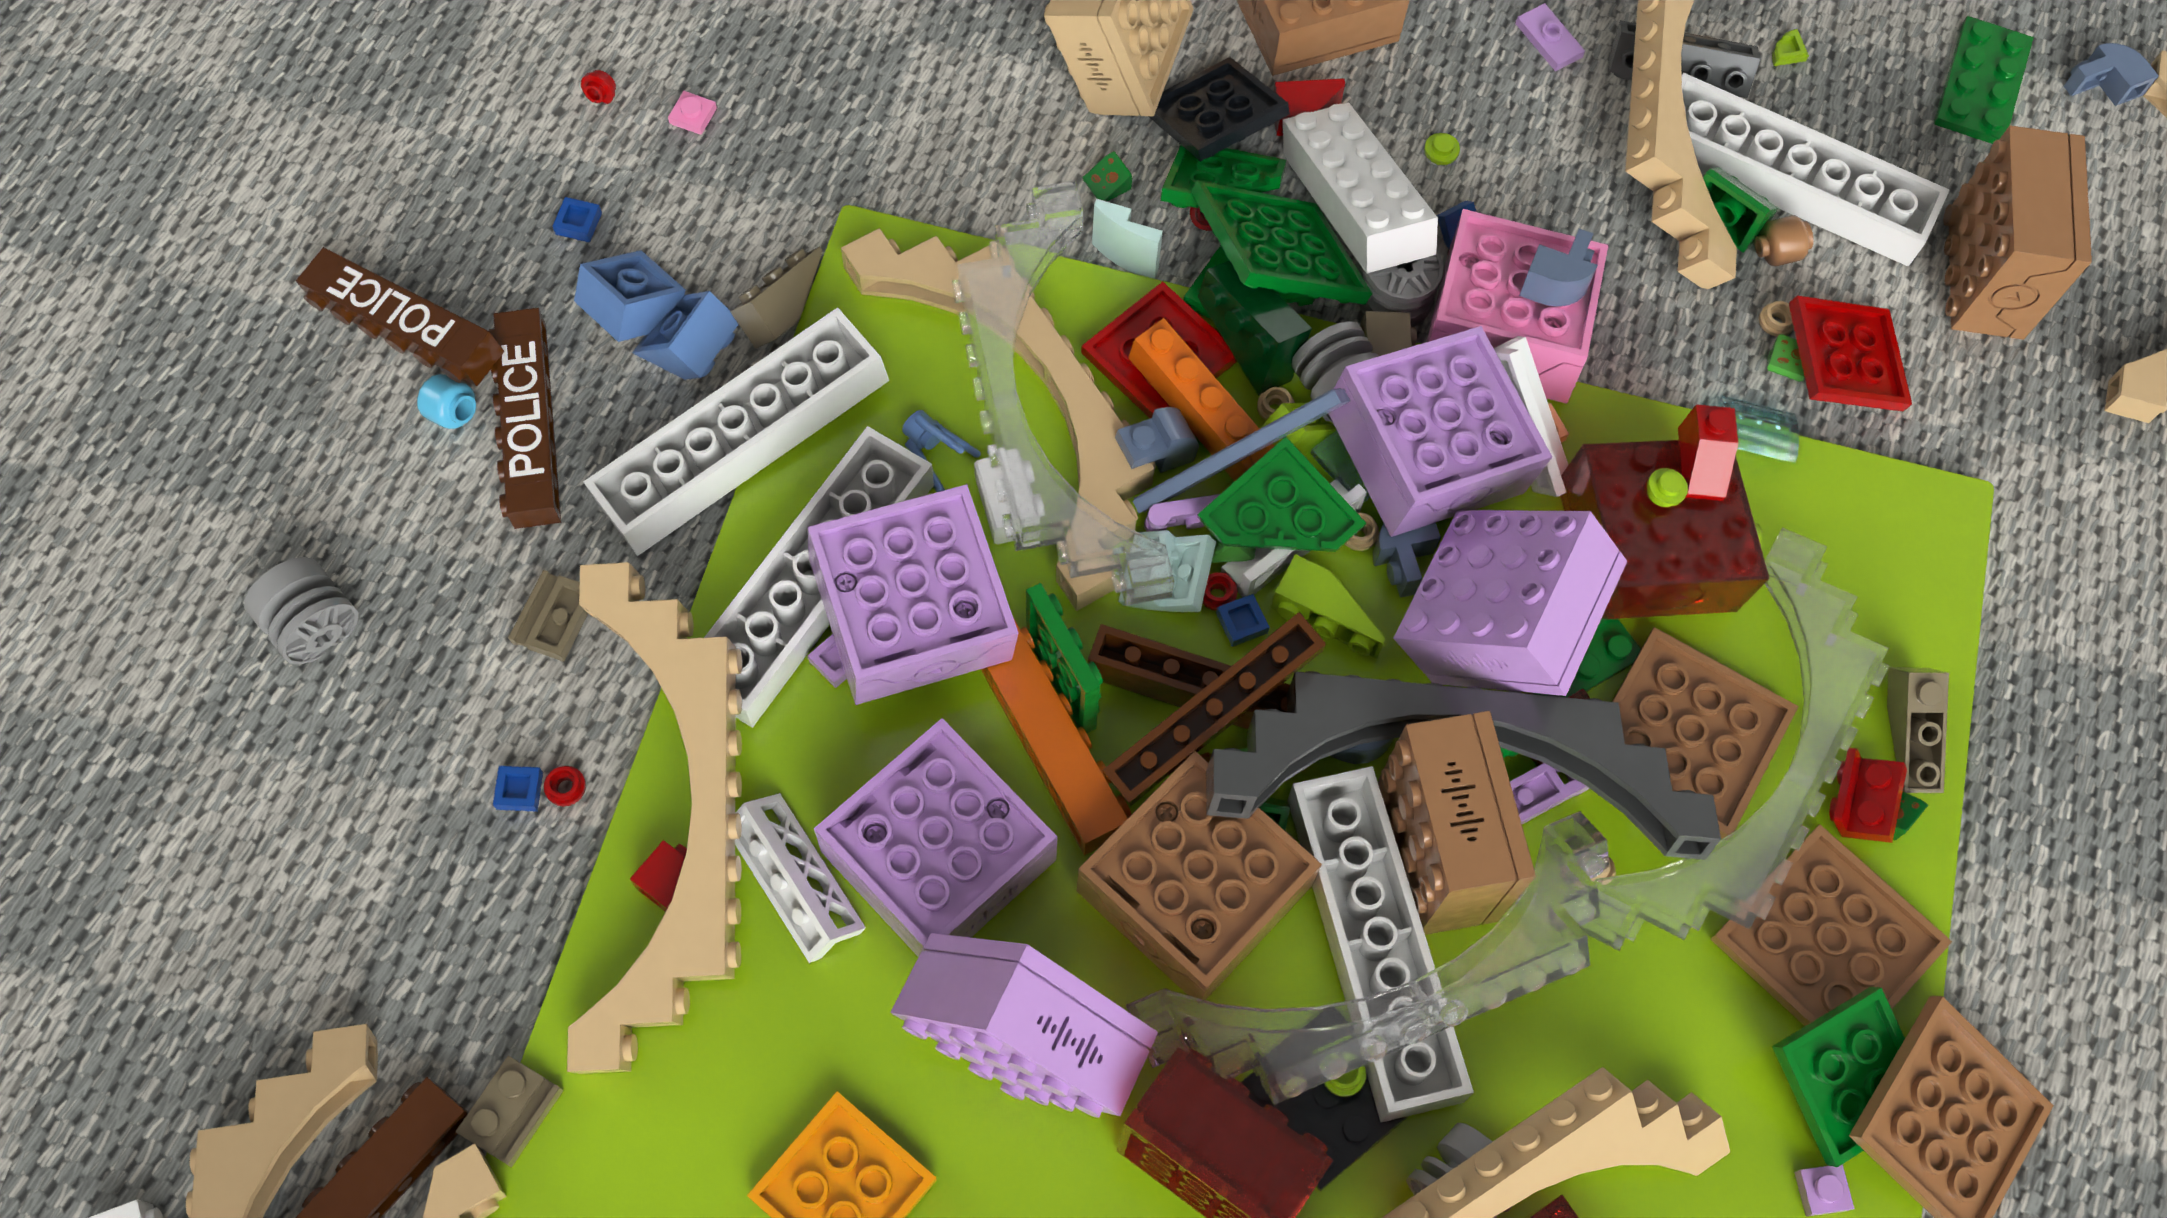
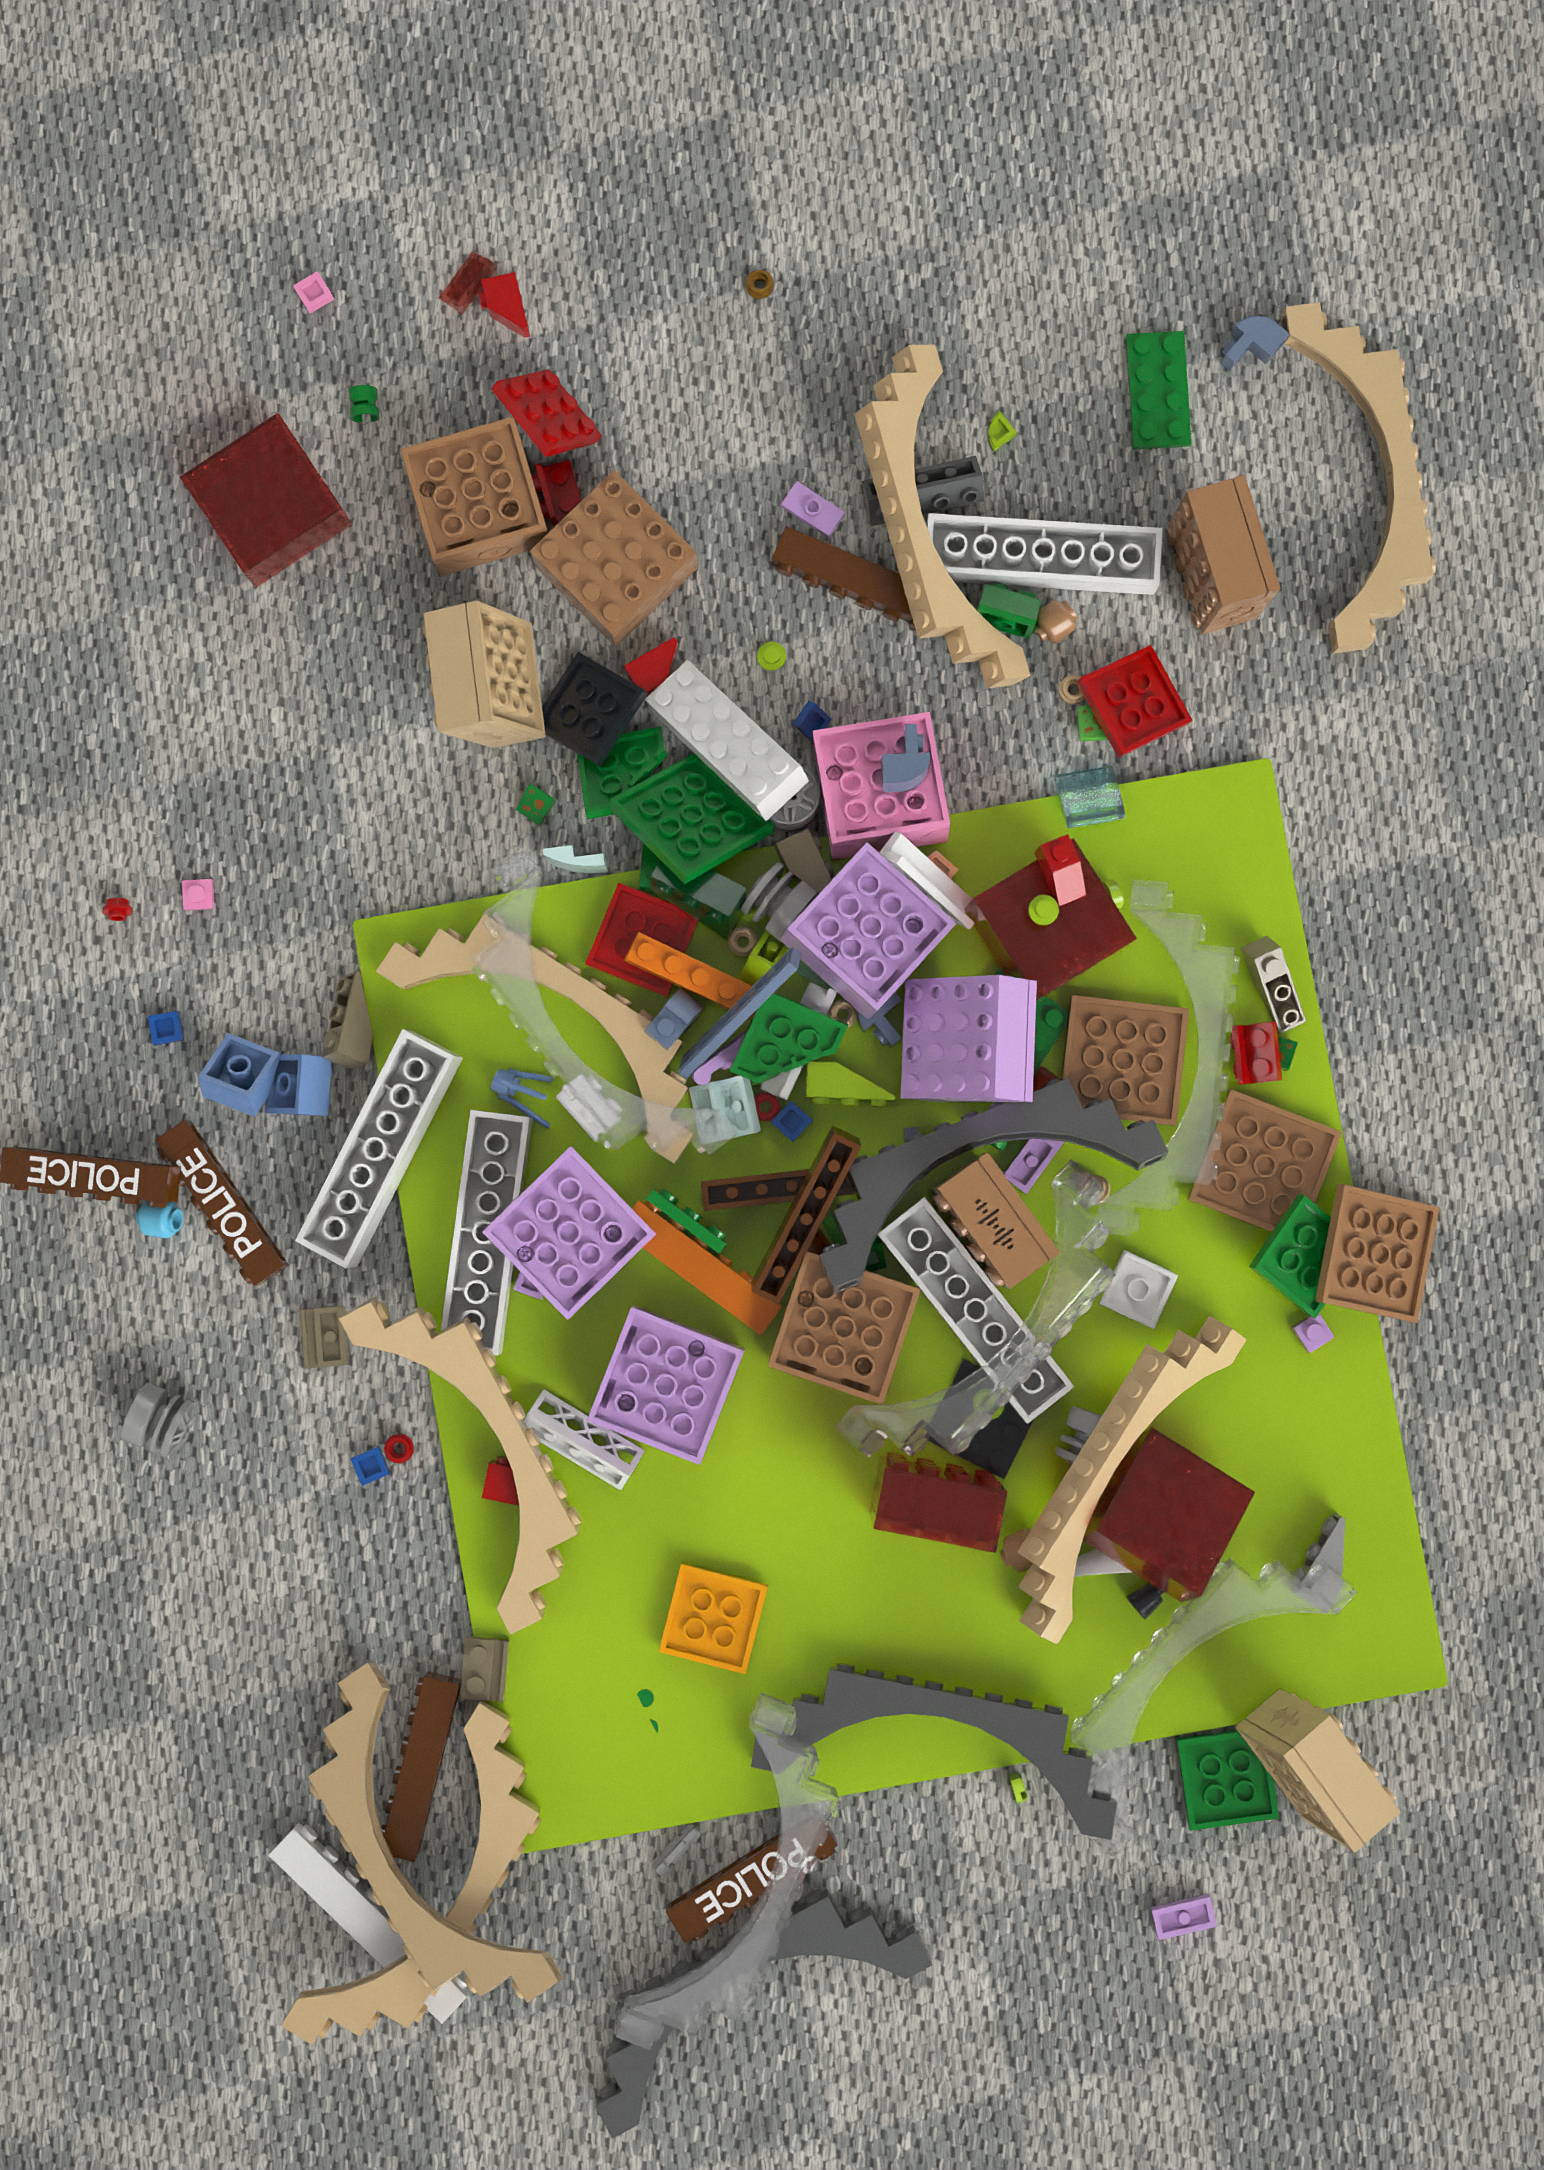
camera: 20 degrees left, 20 degrees up
lavender piece [890,933,1158,1118] -> none
none -> reddish brown brick [772,526,916,630]
none -> white plate [1099,1250,1178,1329]

